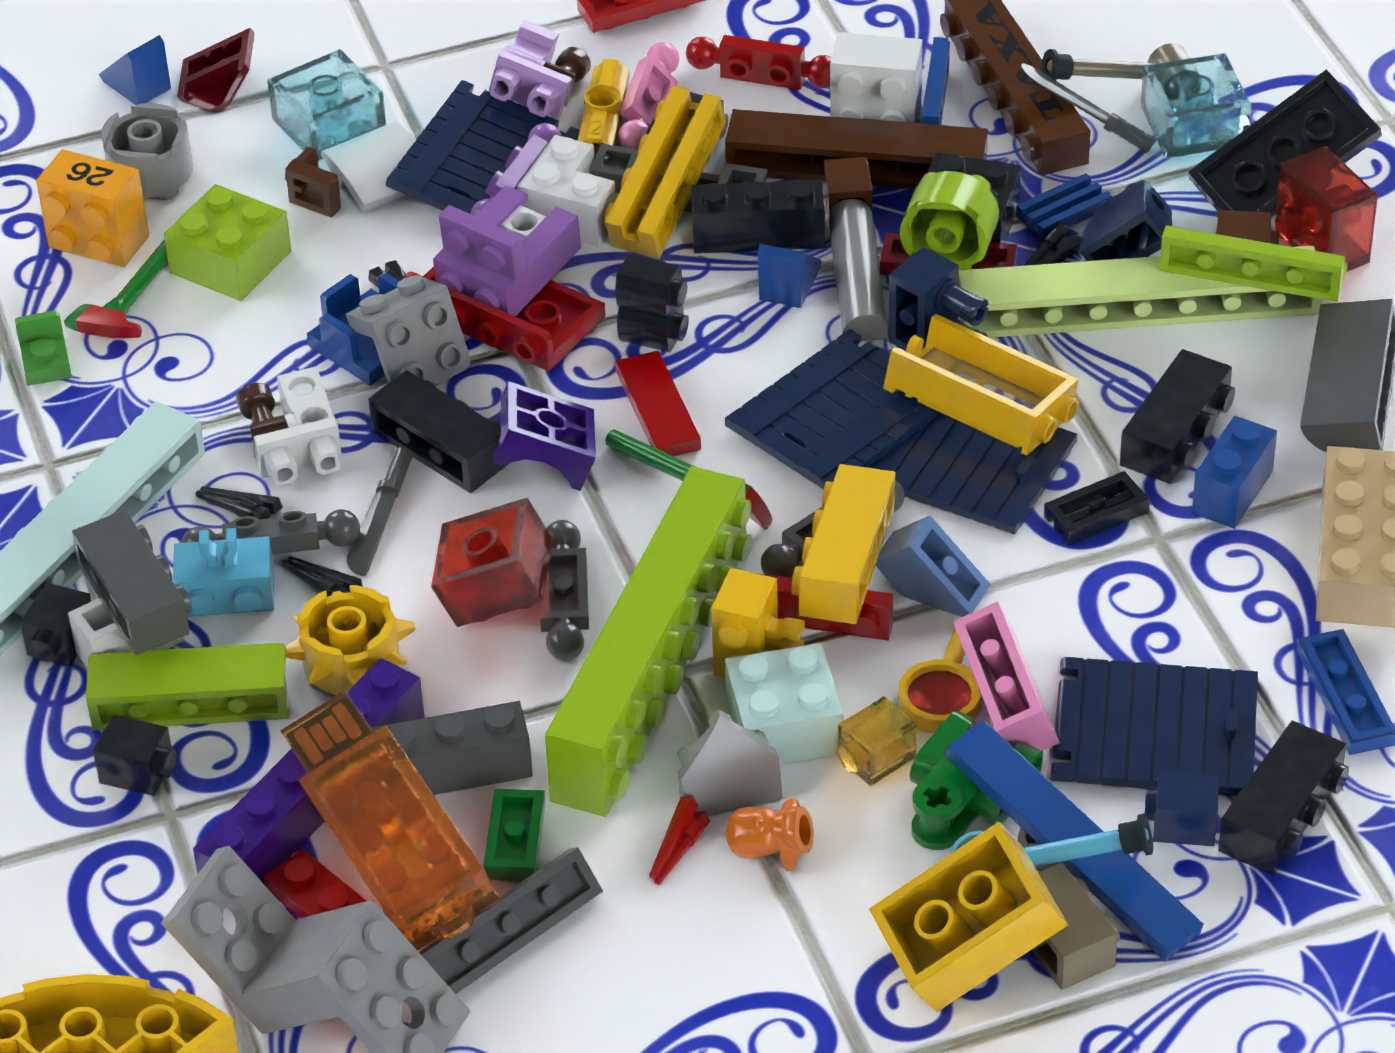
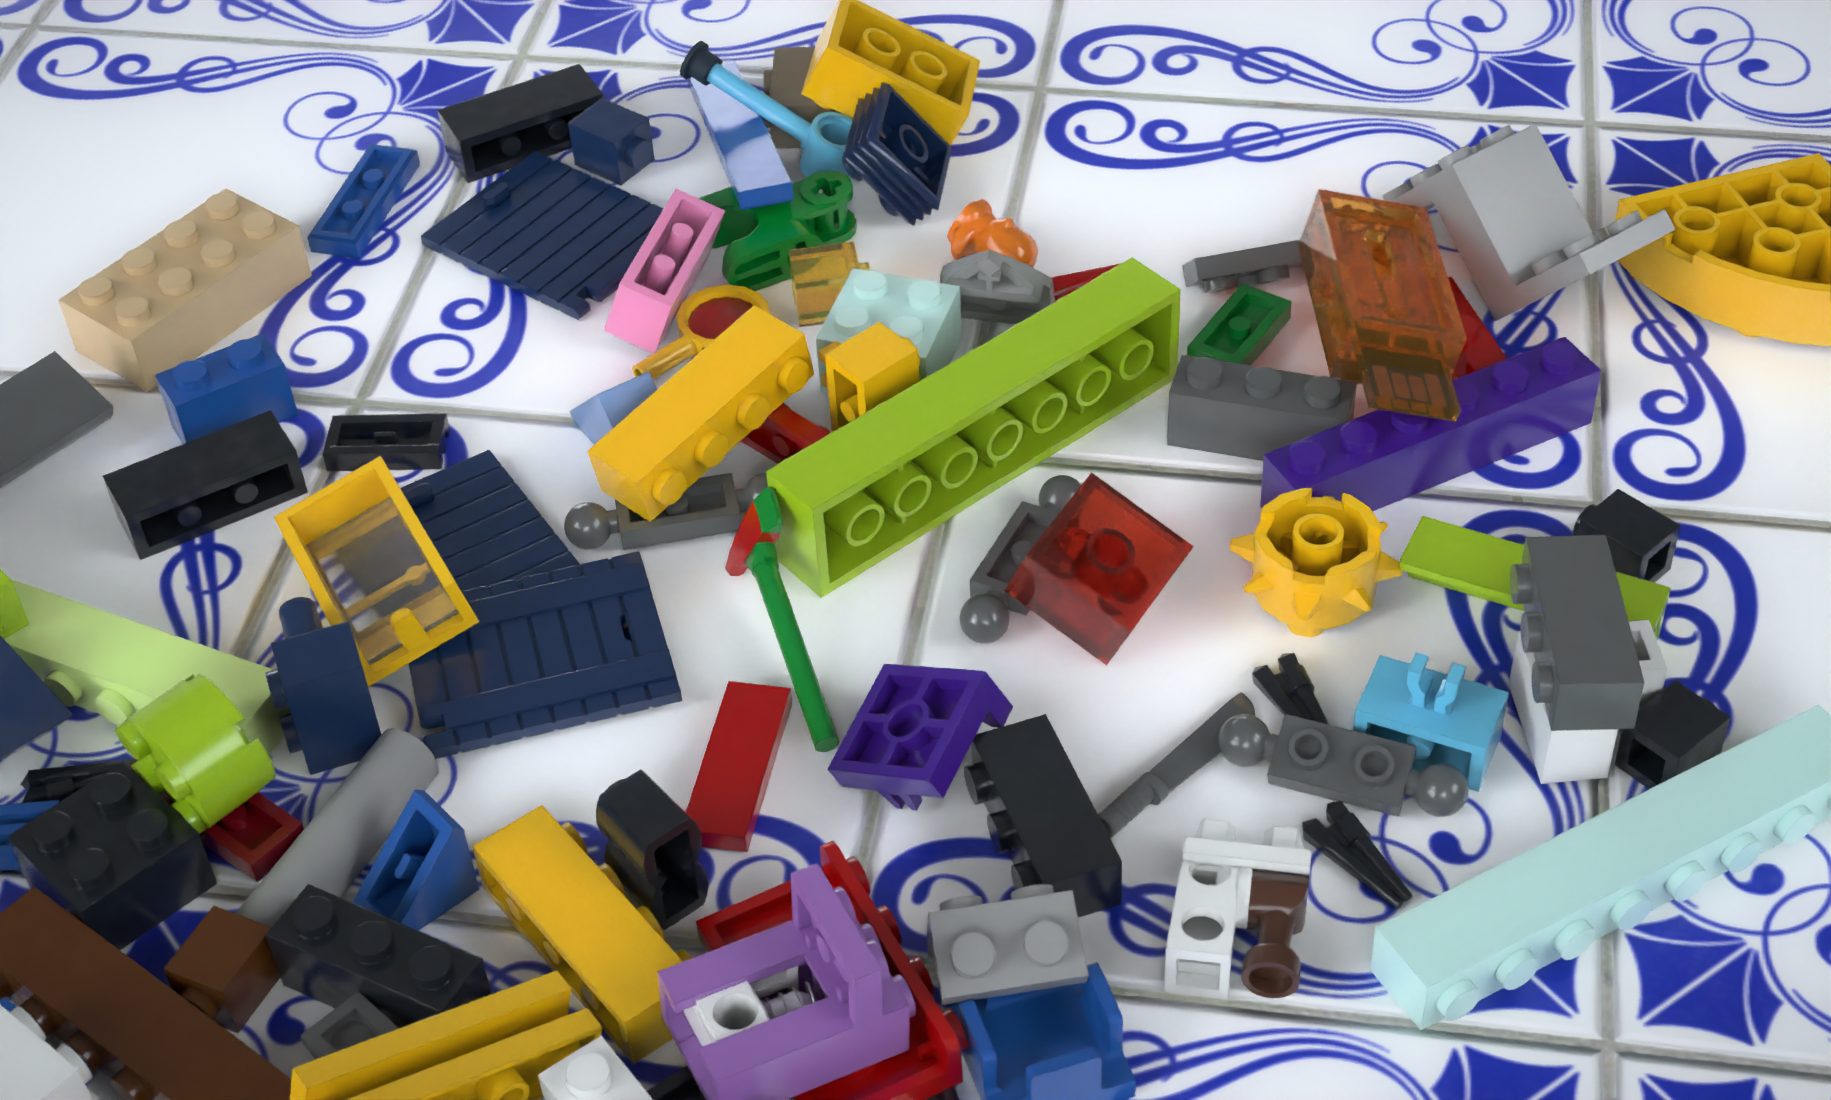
camera: 150 degrees left, 0 degrees up
none -> yellow brick [472,805,692,1064]
none -> dark blue brick [842,82,952,226]

